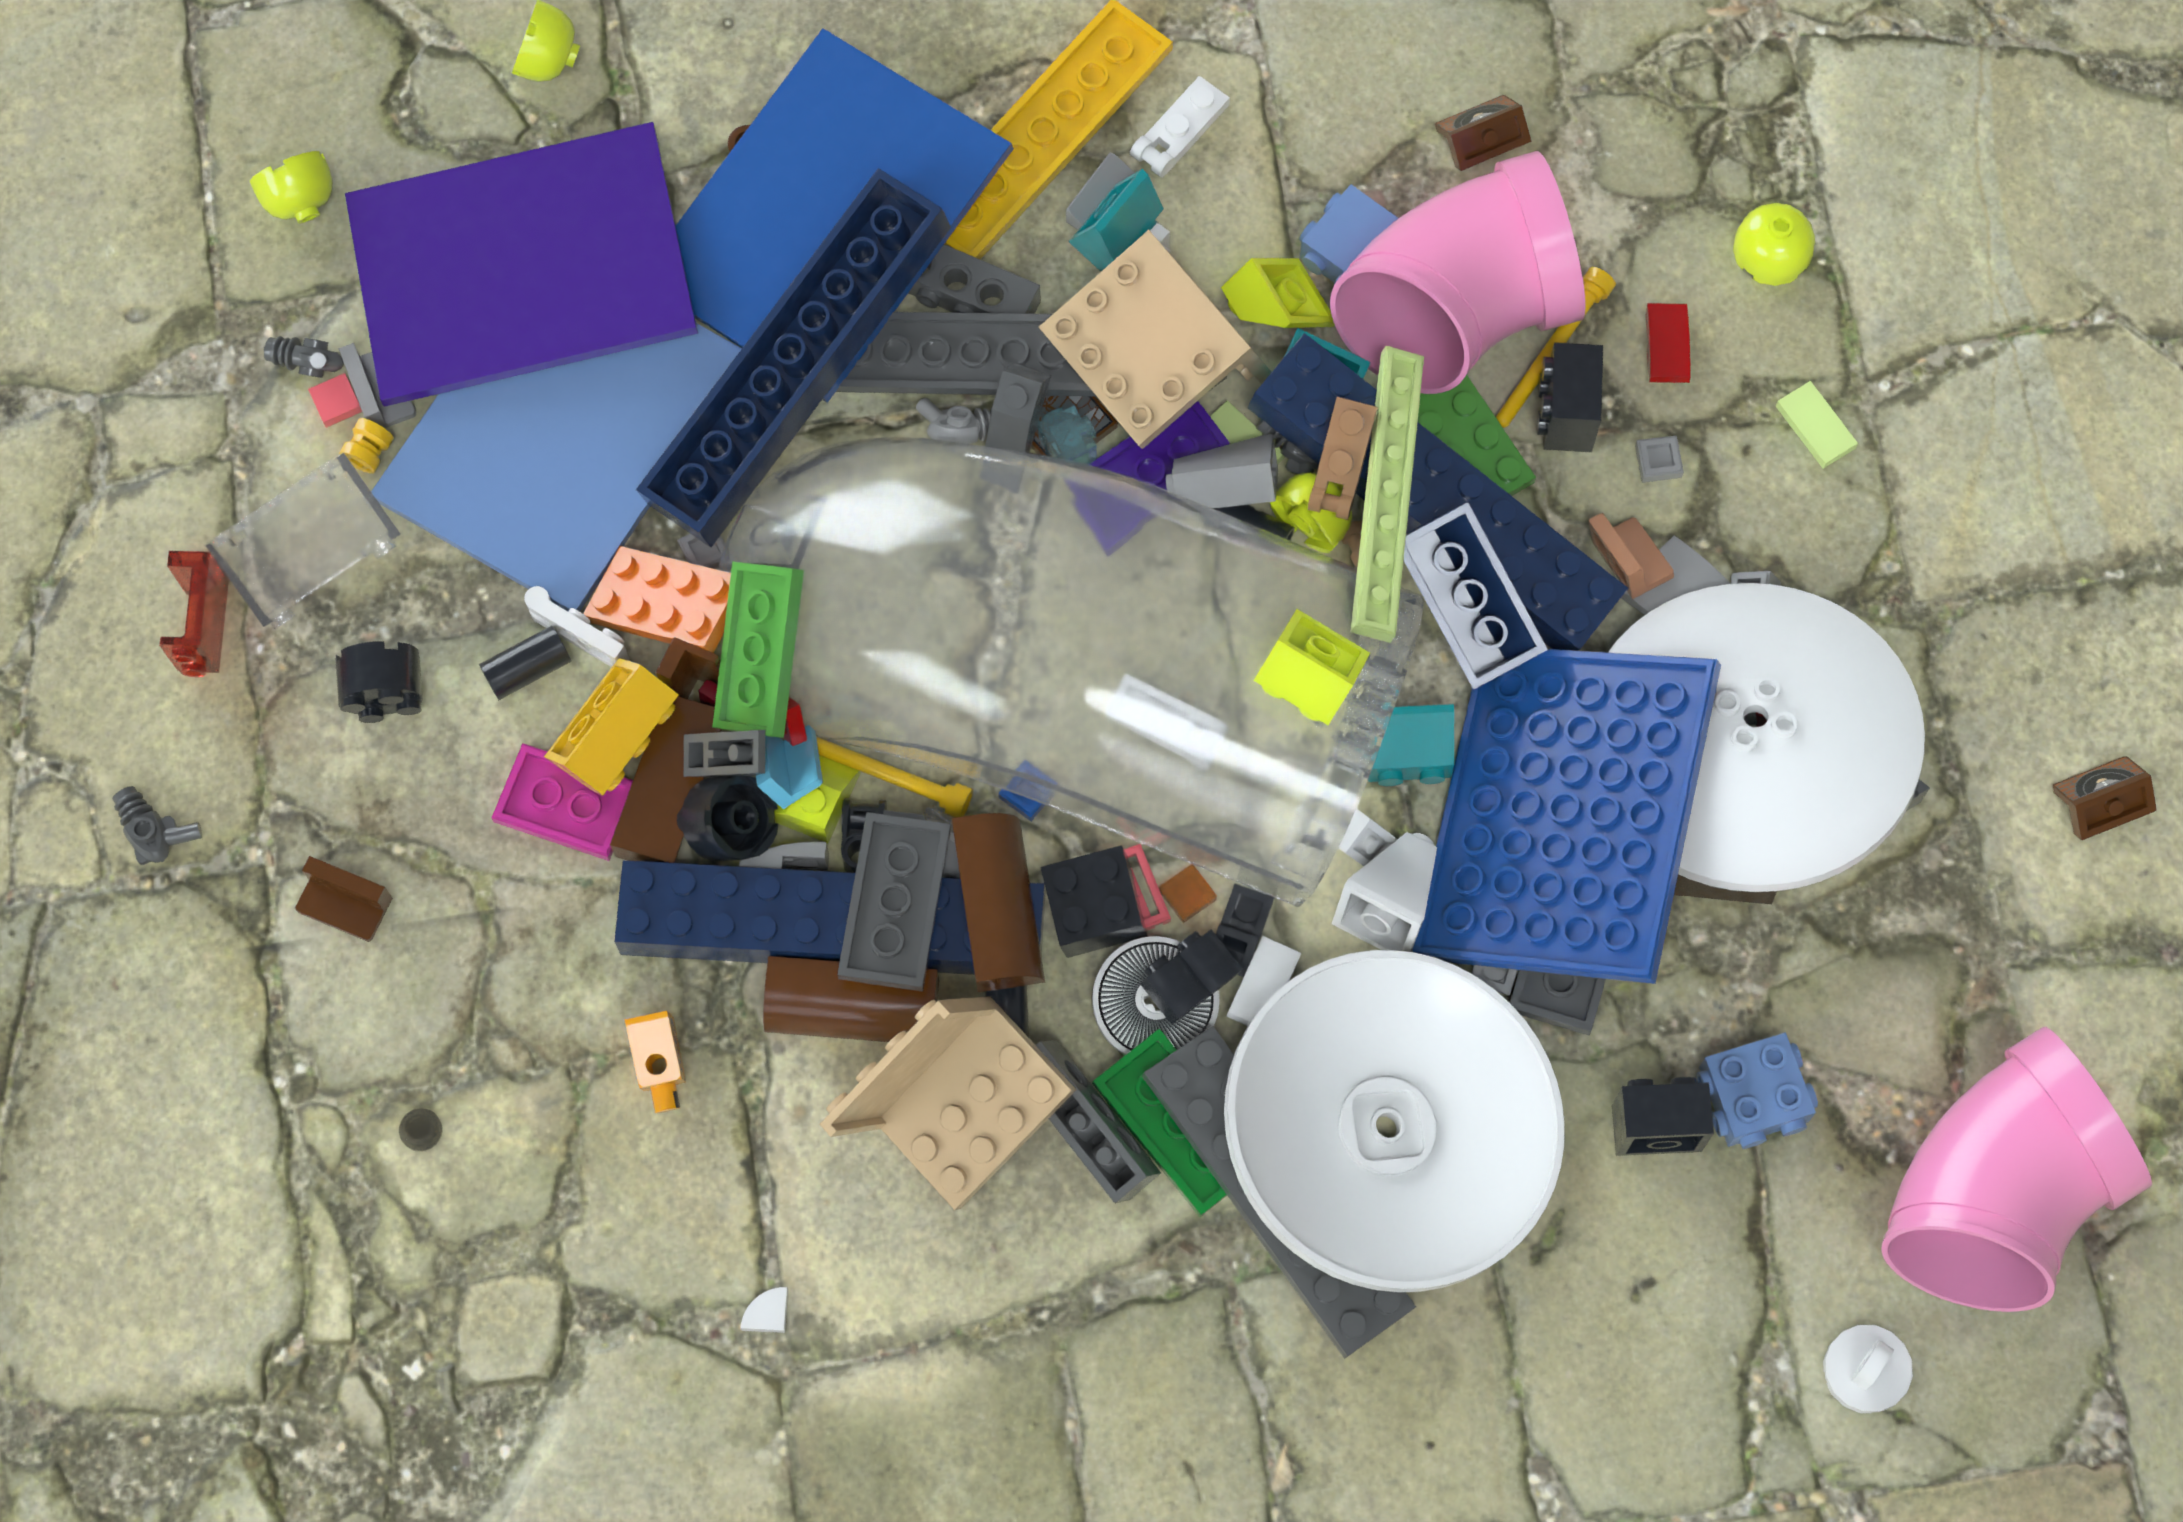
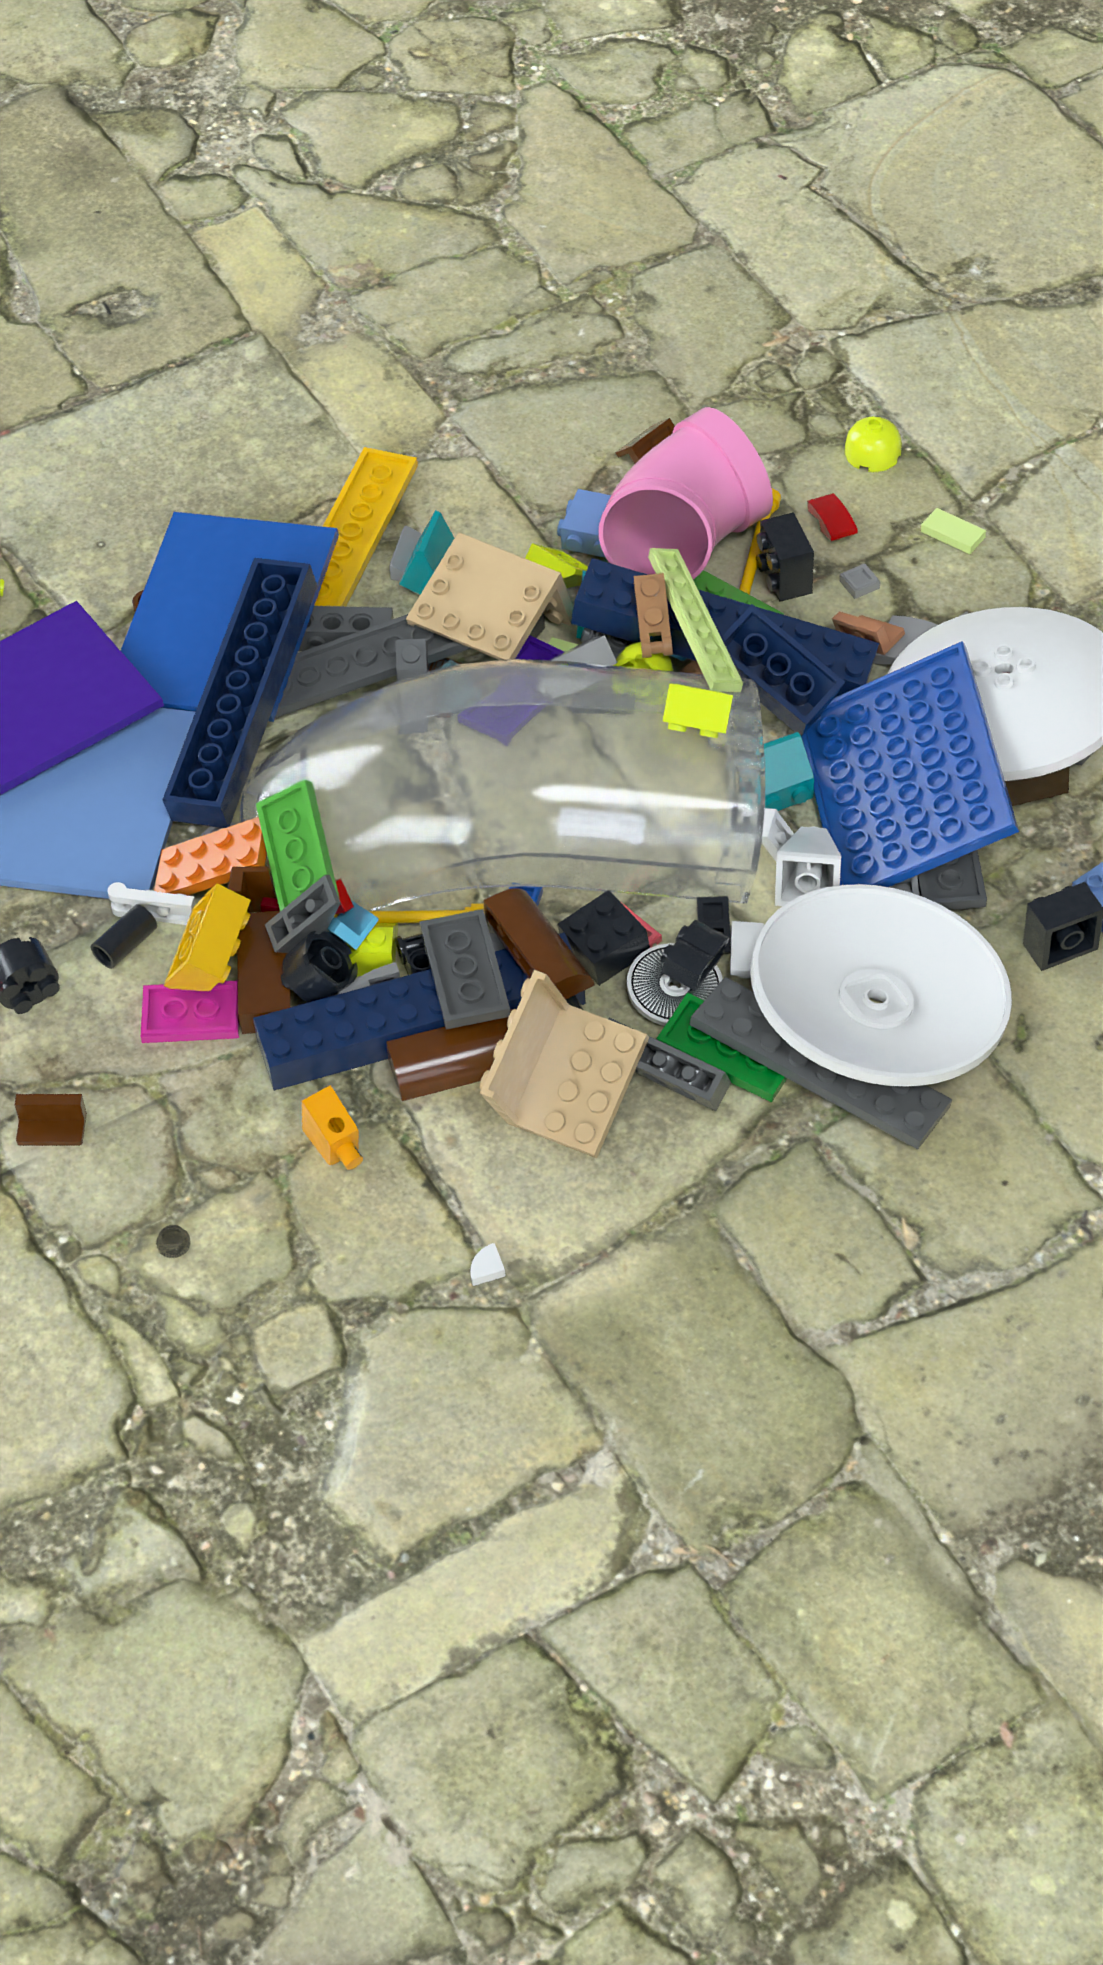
camera: 20 degrees left, 20 degrees down
white plate [1130,76,1230,177] -> none
clear orange tile [1159,863,1217,923] -> none

